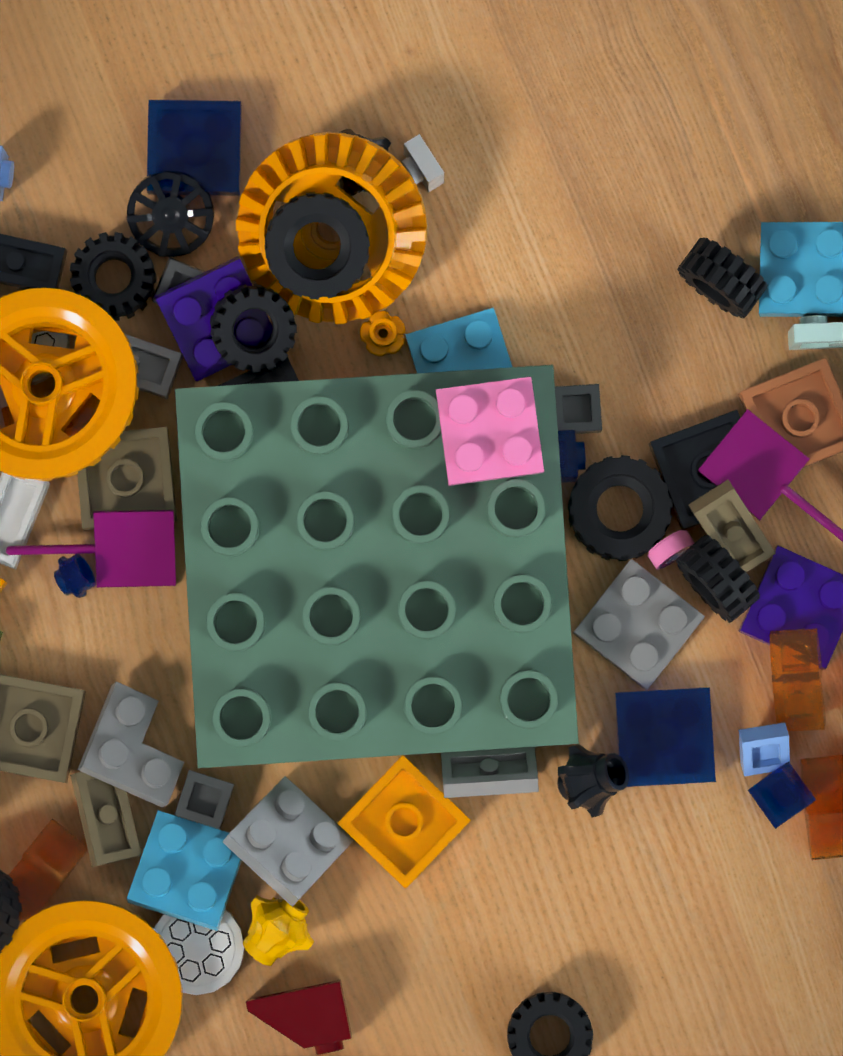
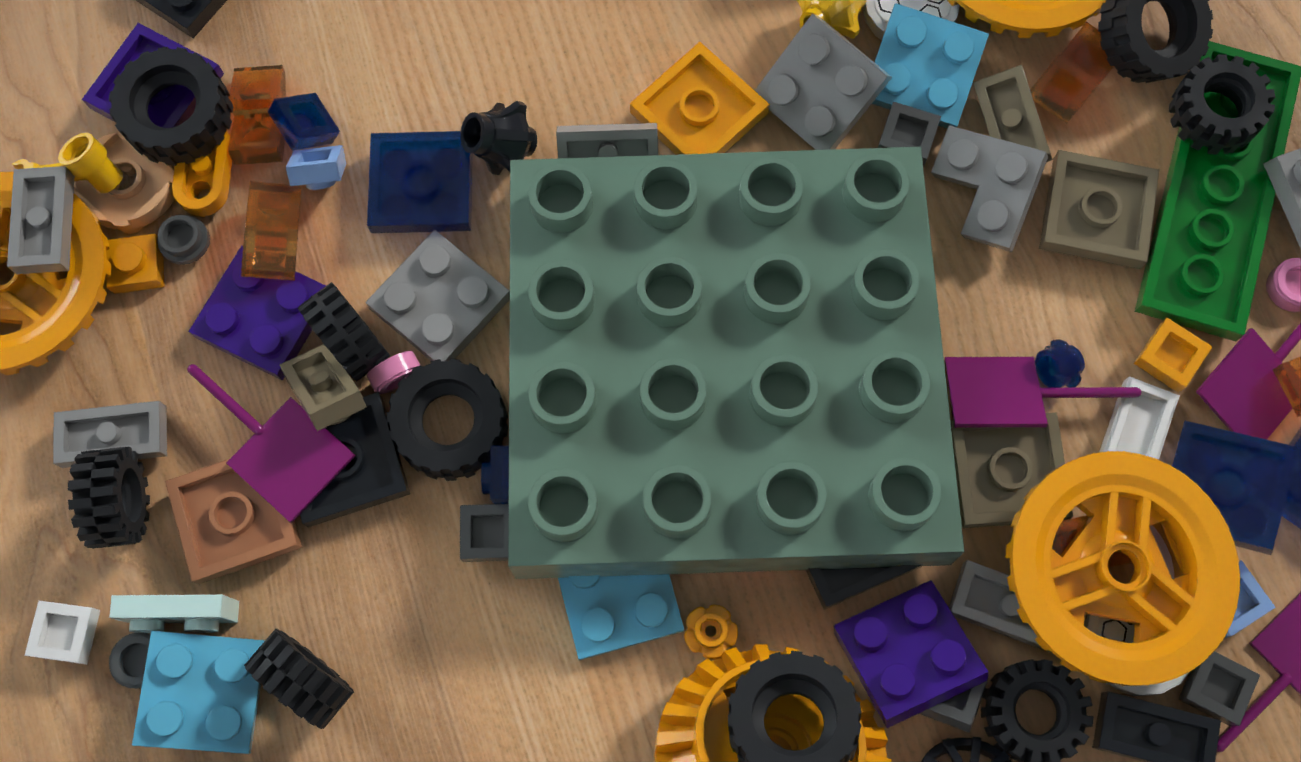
camera: 175 degrees left, 10 degrees down
black tyre [210,284,297,372] -> none
bright pink plate [436,377,544,486] -> none

